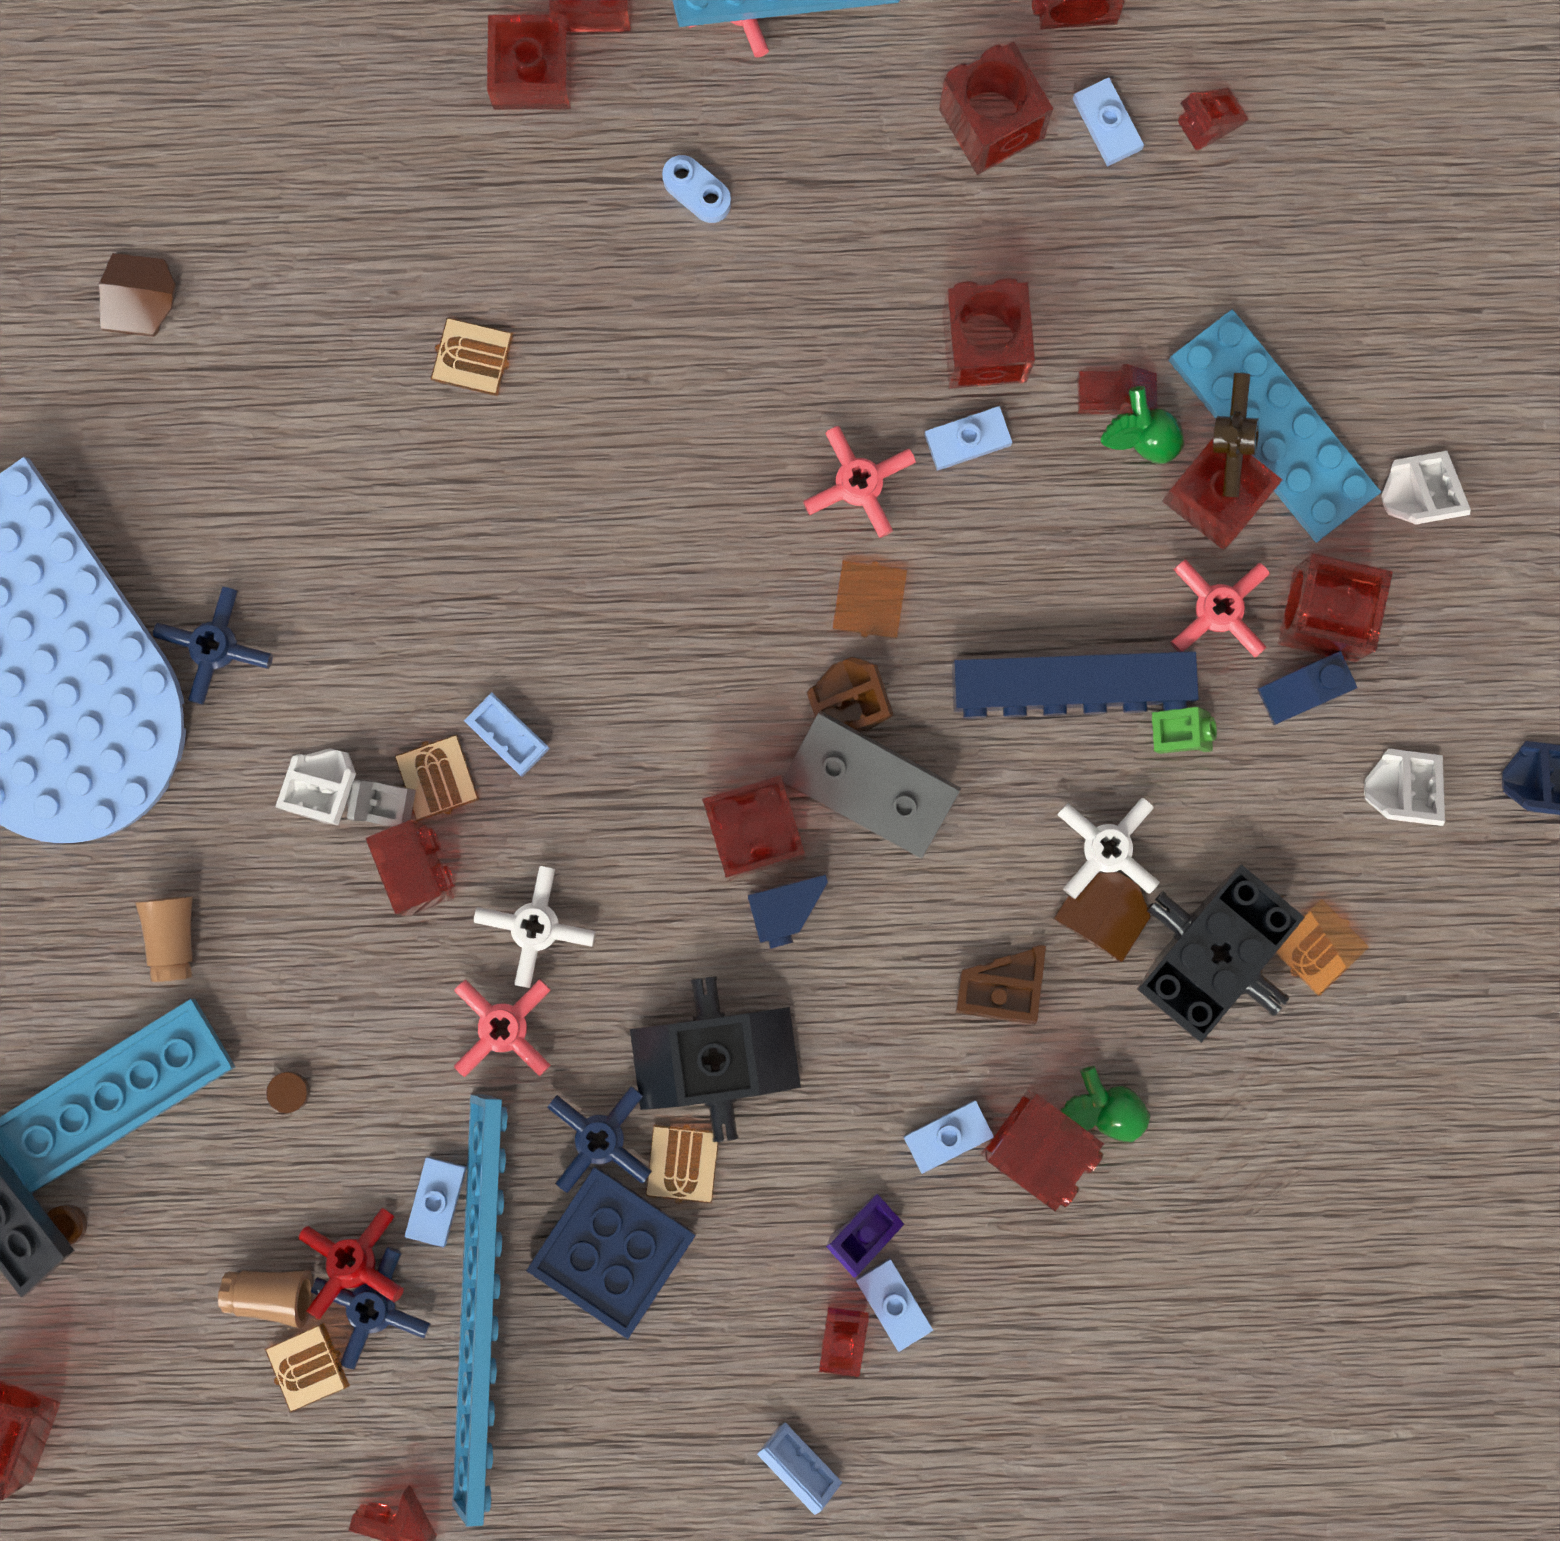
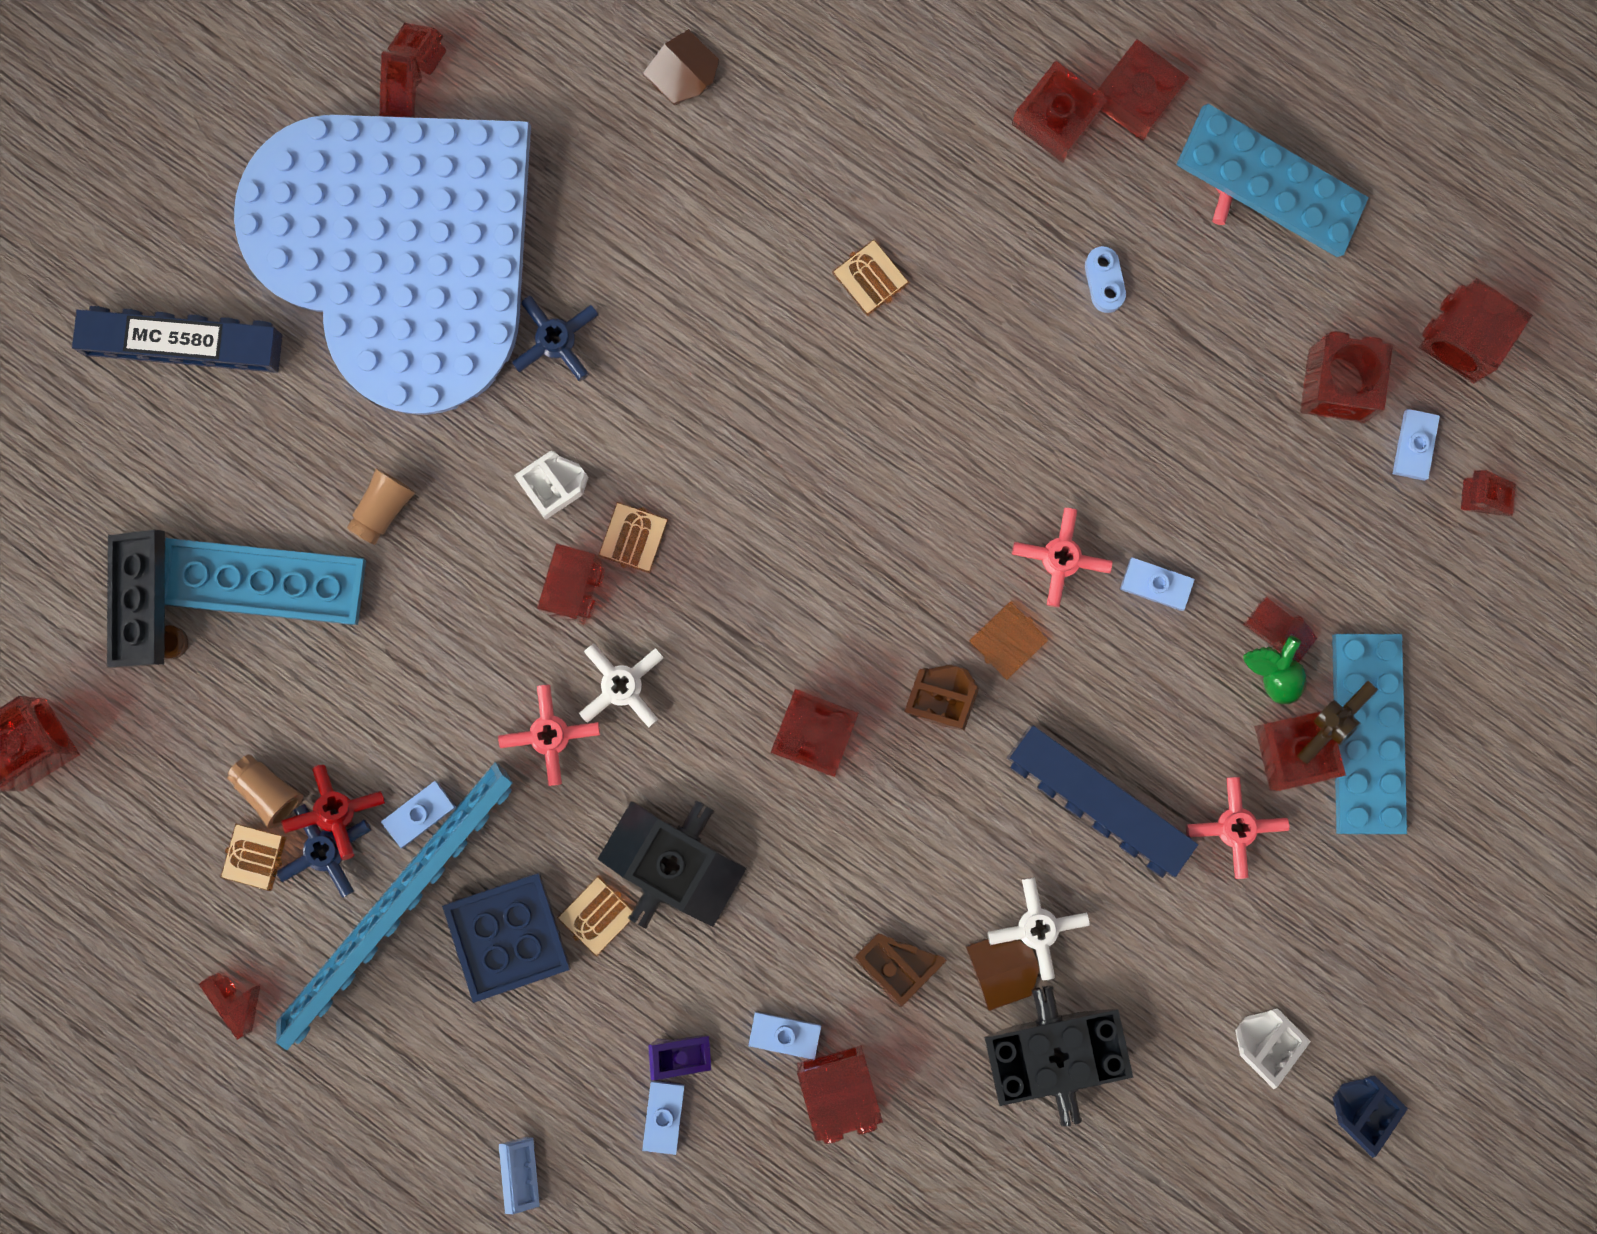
camera: 30 degrees right, 0 degrees up
reddish brown tile [266,1072,310,1113] -> none
light grey bracket [347,780,416,829] -> none
light blue plate [464,692,550,777] -> none
dark blue bar [547,1086,652,1193] -> none
dark blue slope [748,875,828,949] -> none
dark grey plate [782,710,961,859] -> none
clear red slope [819,1307,869,1377] -> none
clear red brick [942,278,1035,389] -> none
green piece [1055,1066,1150,1142] -> none
bright green bracket [1152,707,1217,754] -> none
dark blue slope [1257,651,1358,725] -> none
clear orange piece [1276,899,1369,996] -> none
clear red brick [1278,553,1393,662] -> none
white slope [1381,451,1471,524] -> none

